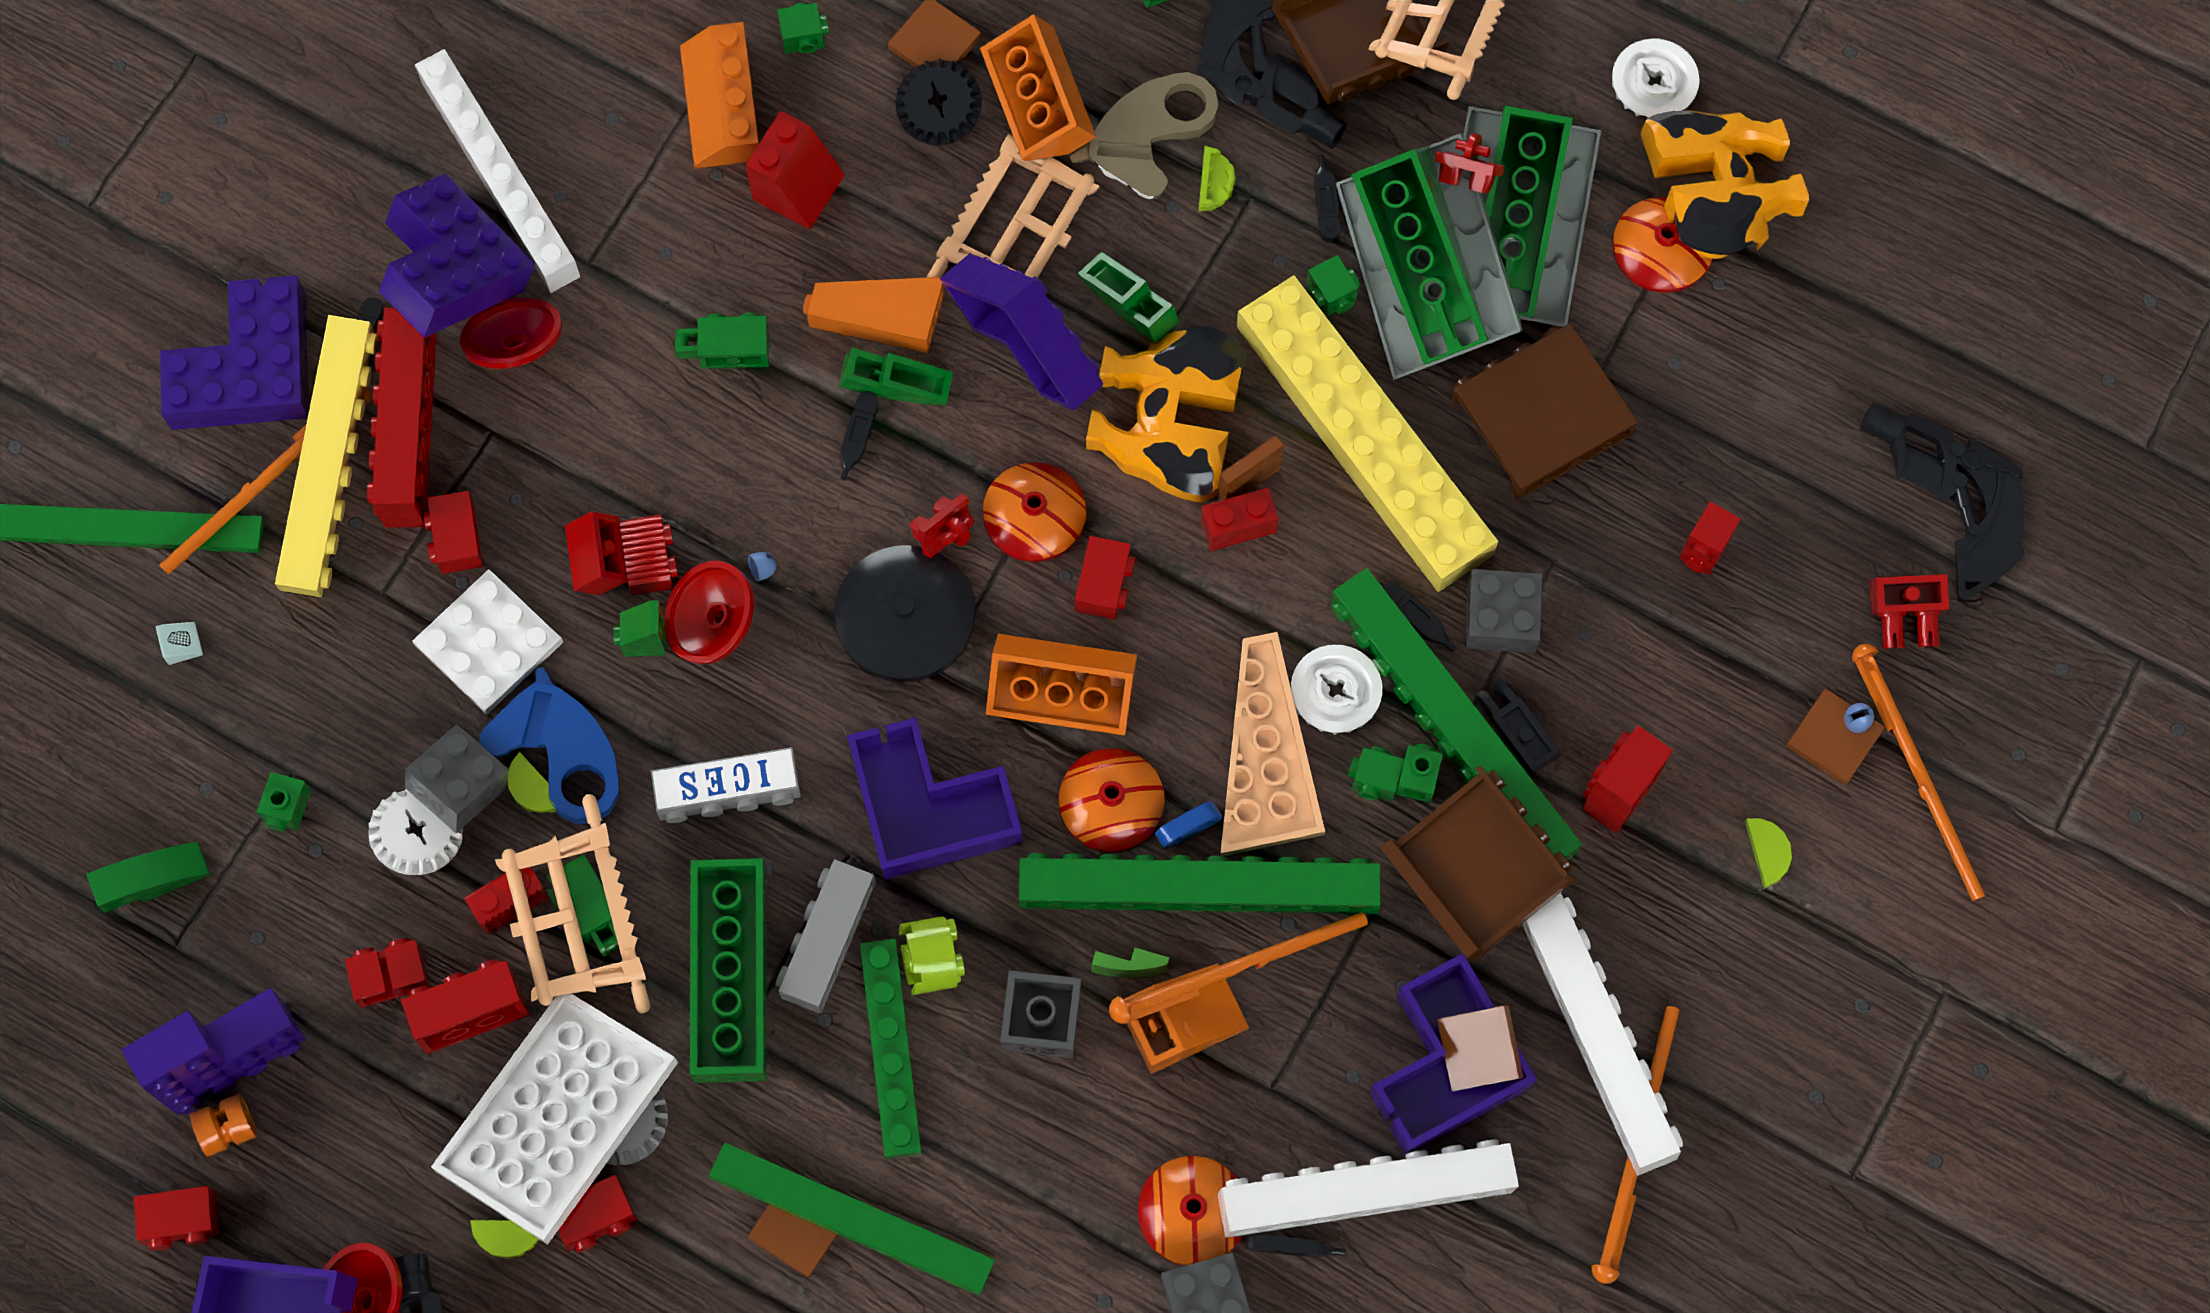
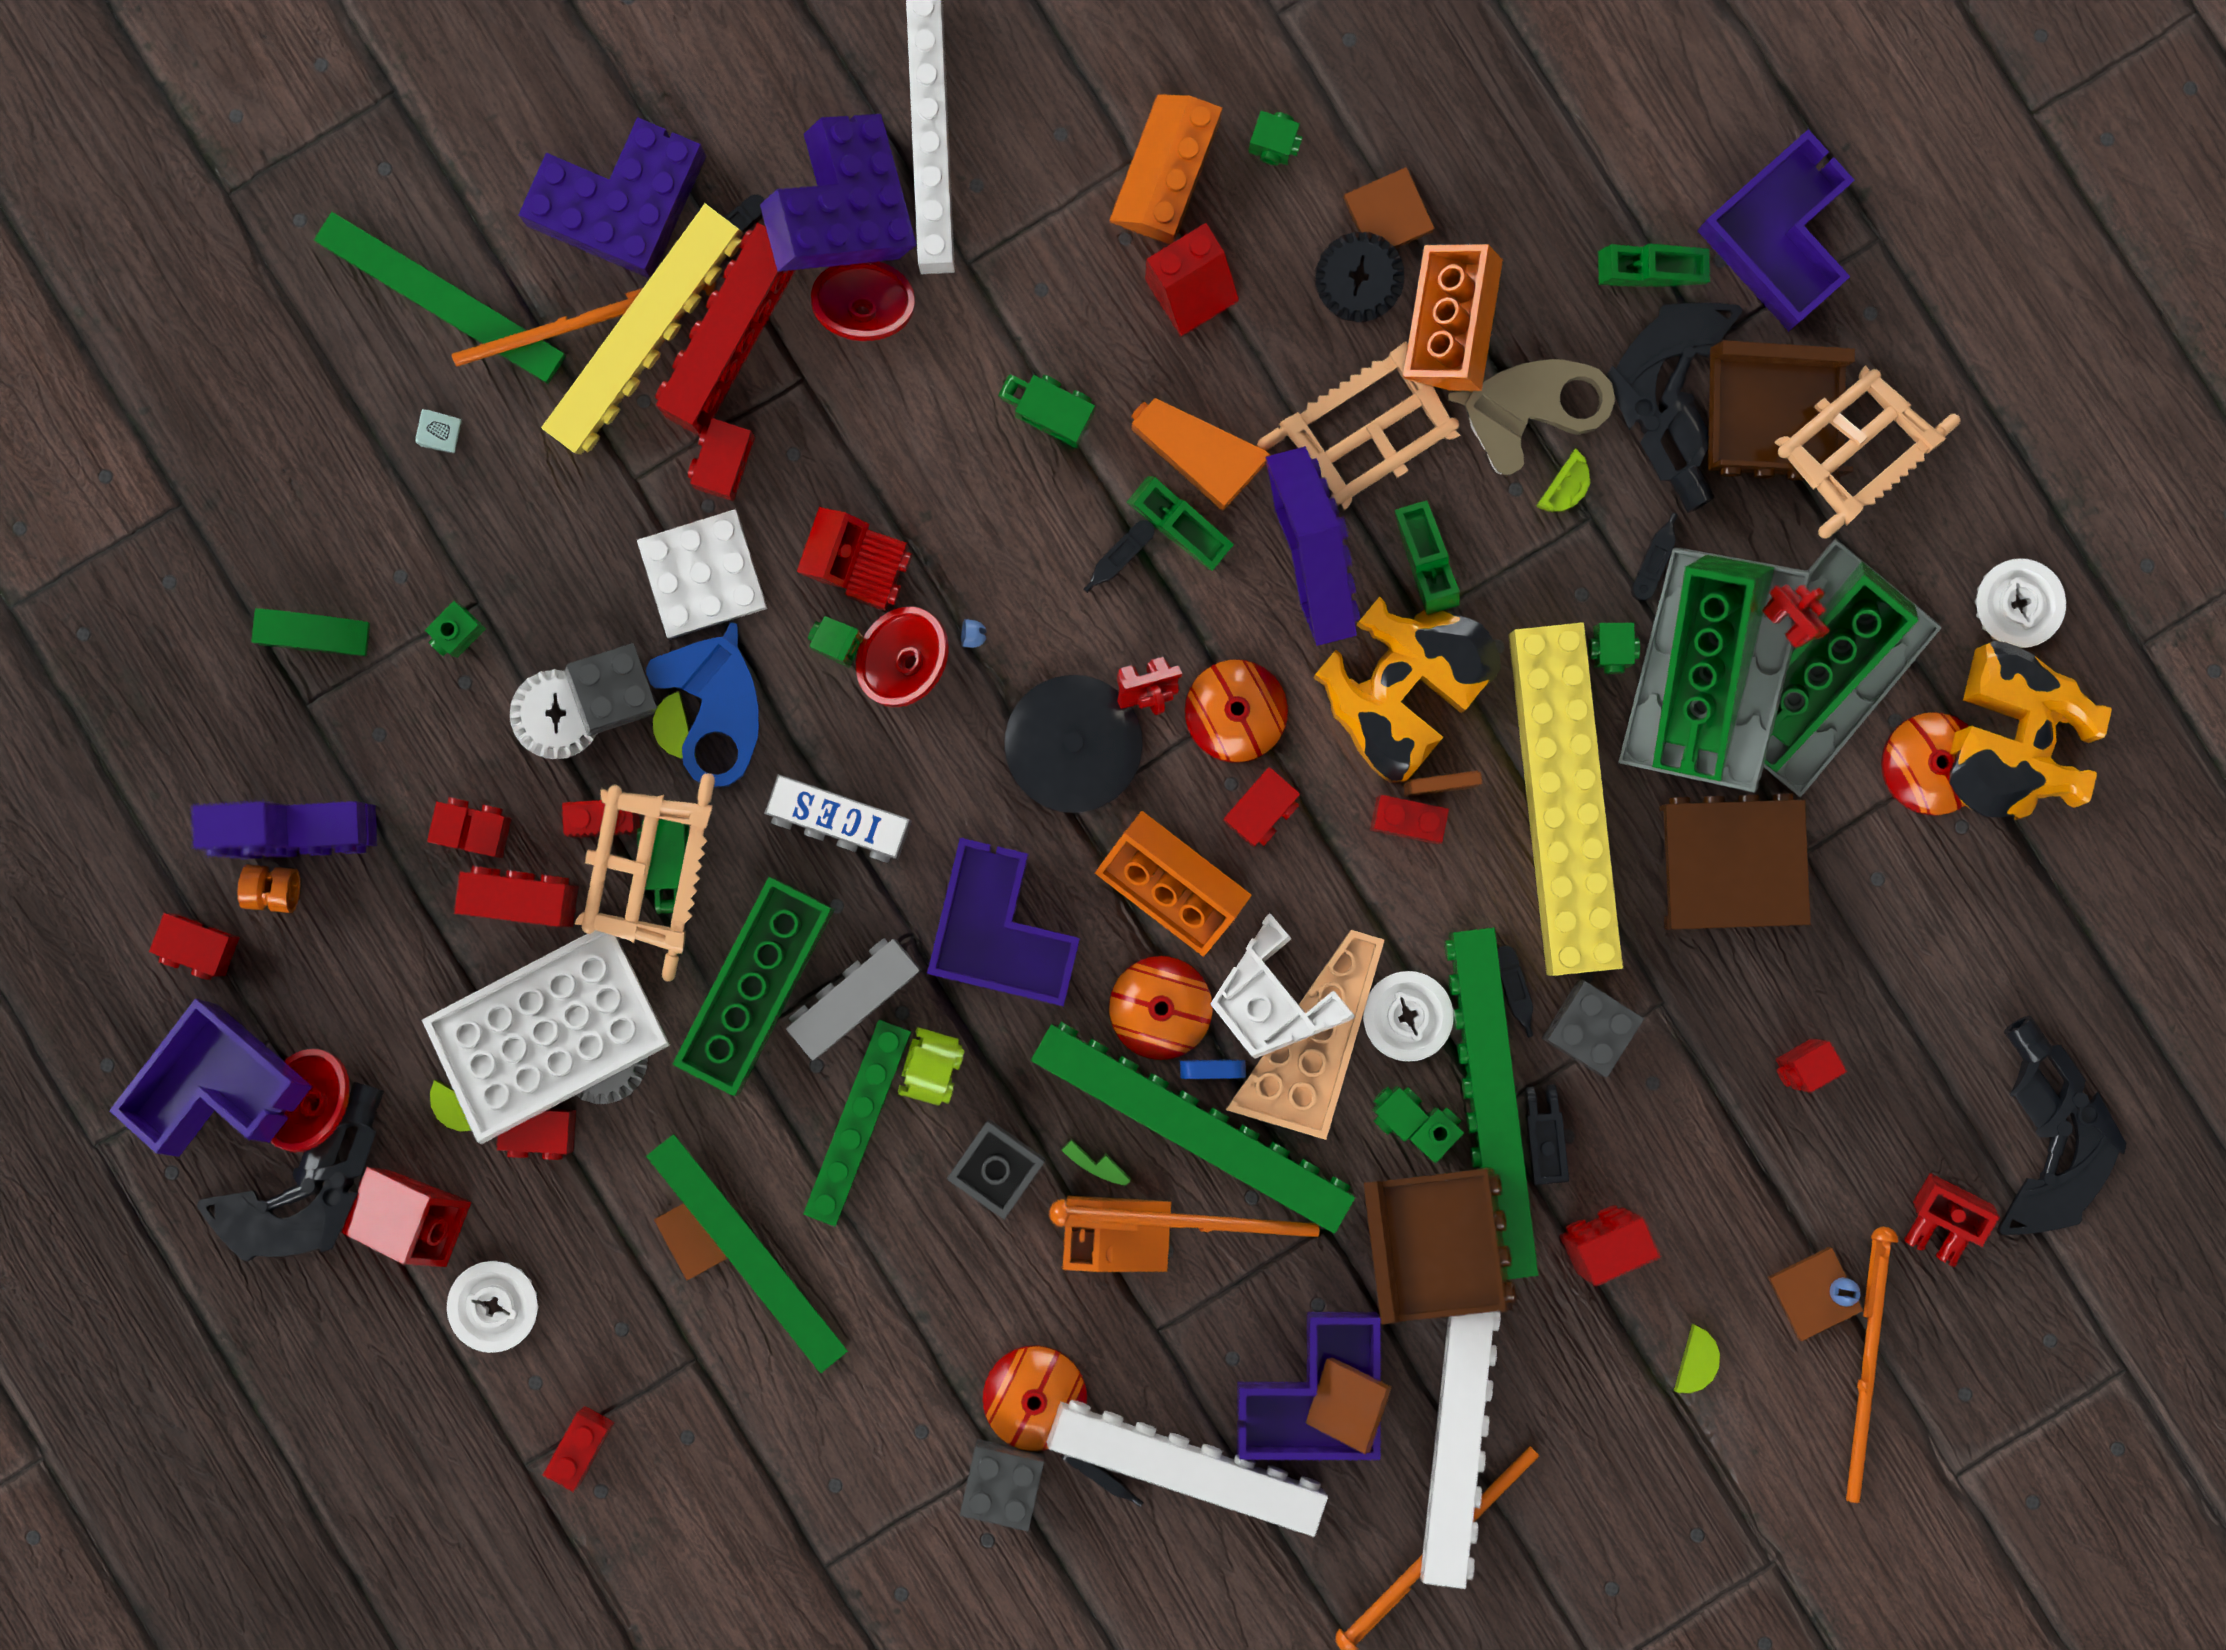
camera: 25 degrees right, 15 degrees up
none -> white wing [1210,913,1356,1059]

